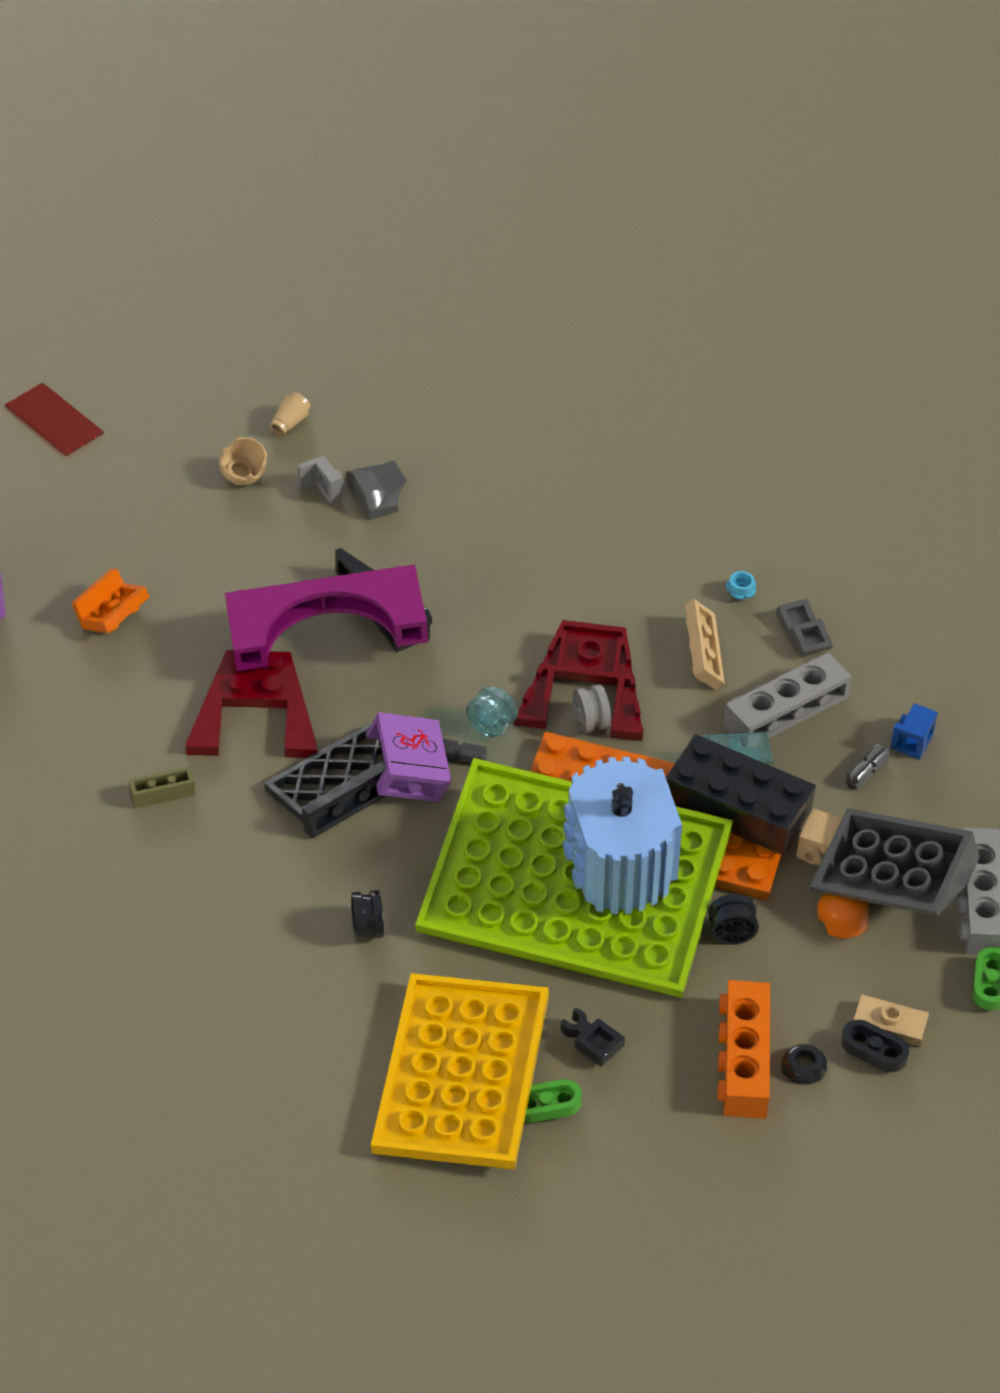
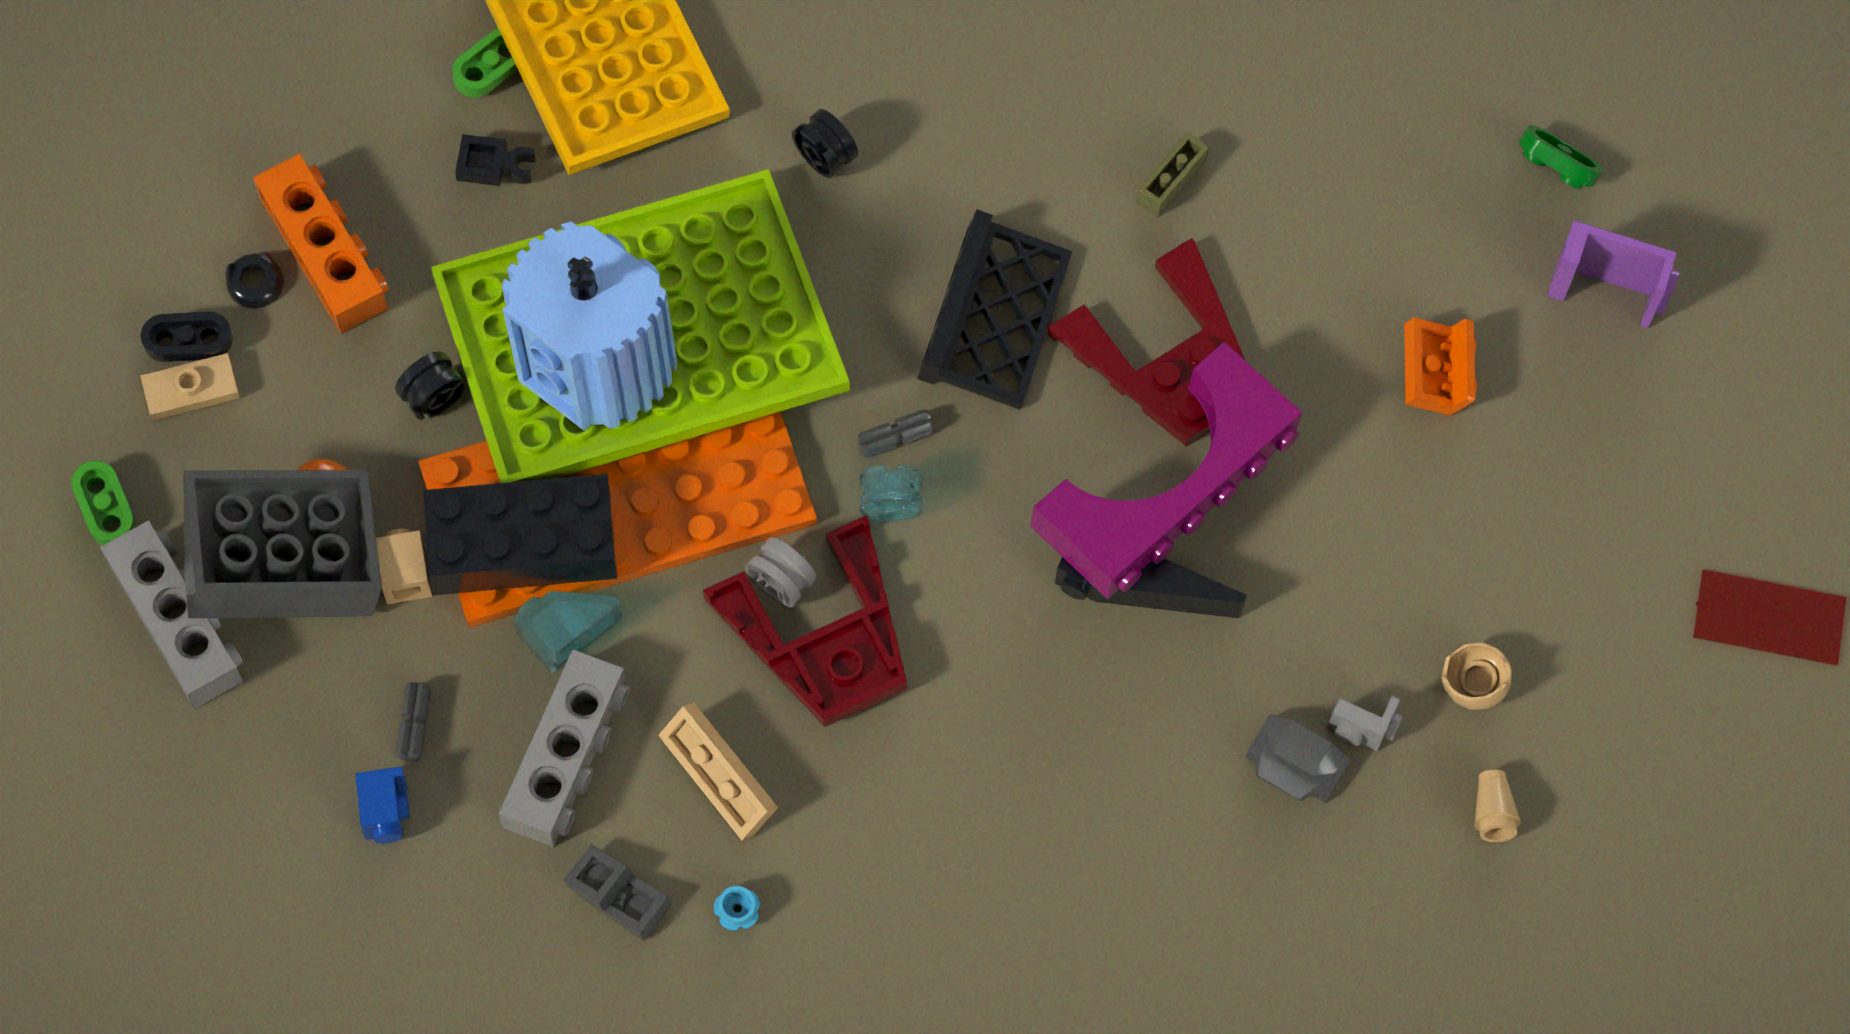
camera: 145 degrees right, 20 degrees up
medium lavender panel [366,712,452,802] -> none

